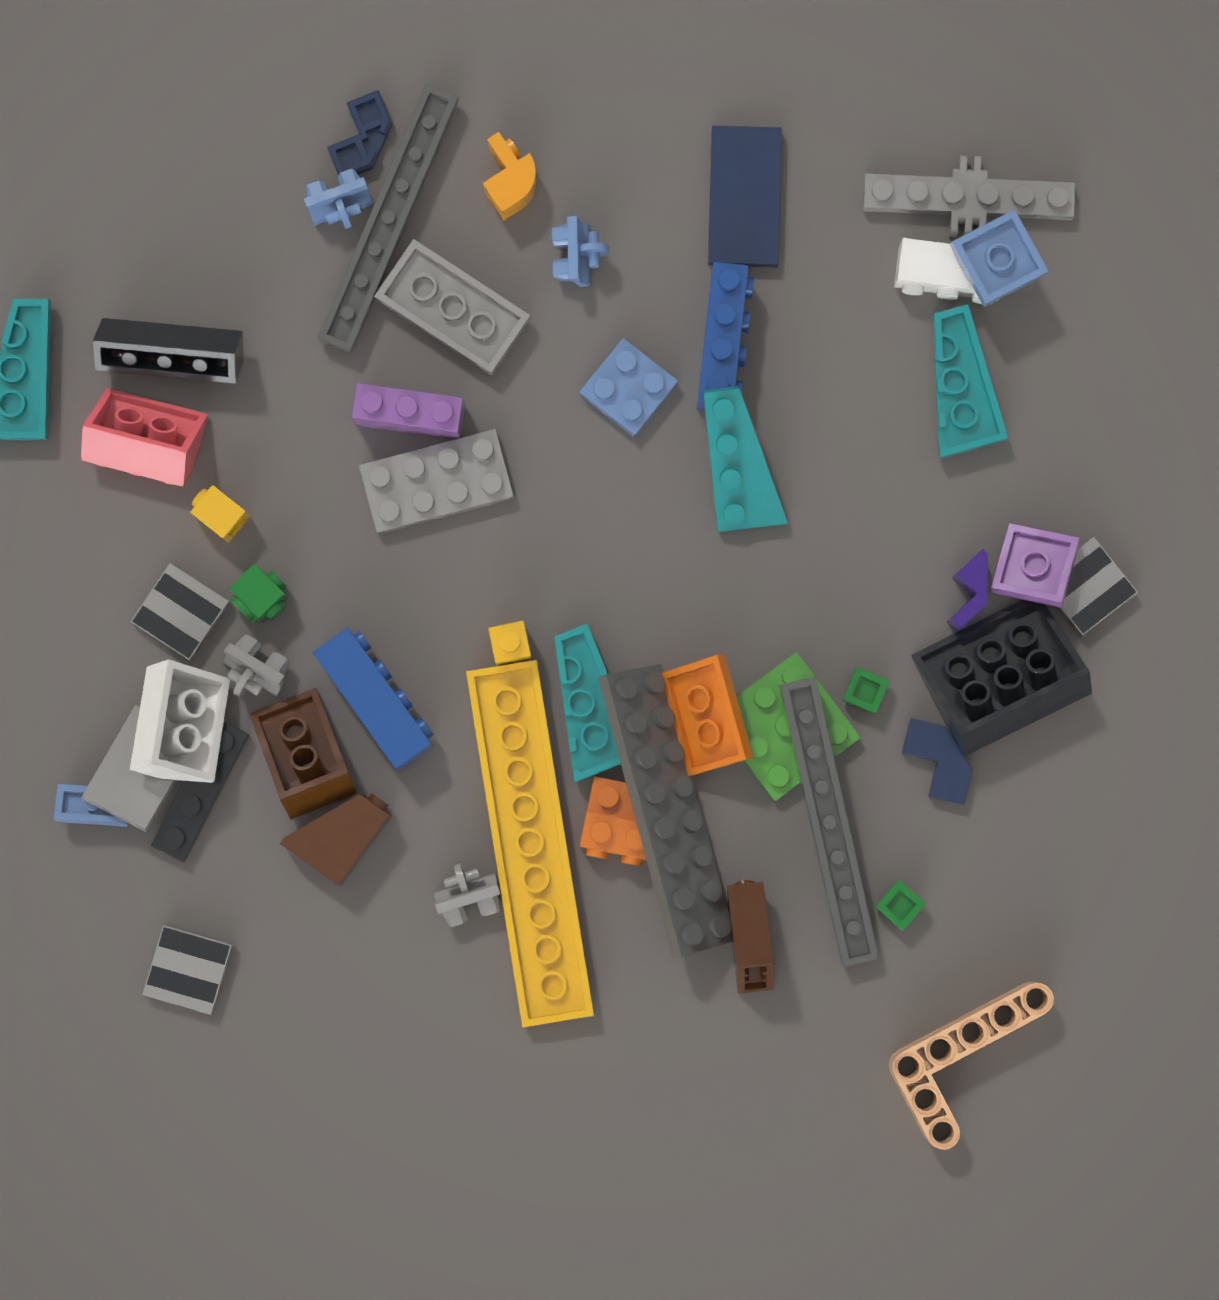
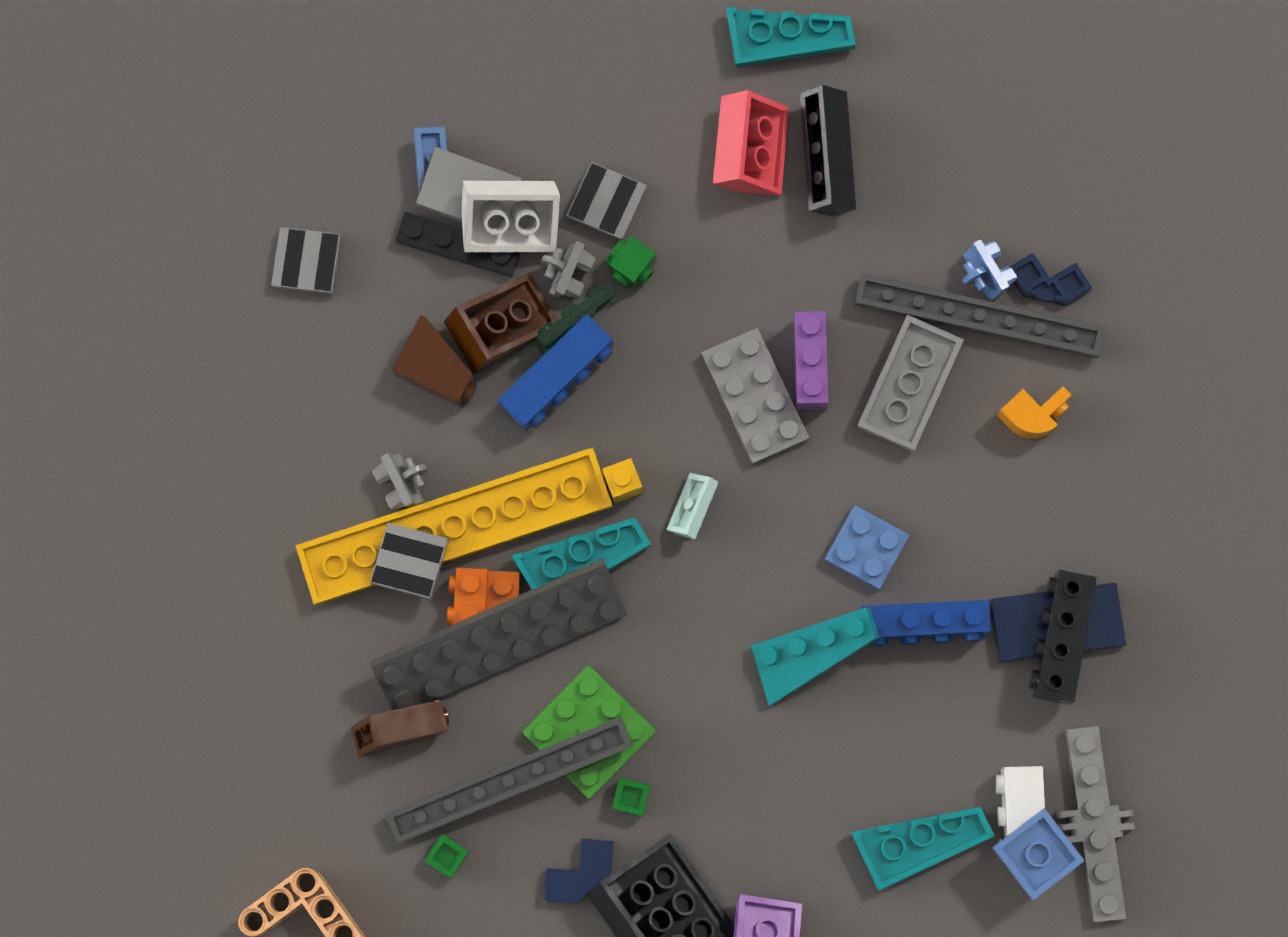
camera: 85 degrees right, 5 degrees down
yellow brick [190,485,251,544] -> none
medium blue hips [552,216,609,287] -> none
orange plate [660,654,754,777] -> none
dark purple slope [947,549,988,632] -> none
none -> tile [370,523,449,600]
none -> clear green plate [535,282,616,355]
none -> light aqua plate [667,473,718,539]
none -> black brick [1029,570,1097,705]

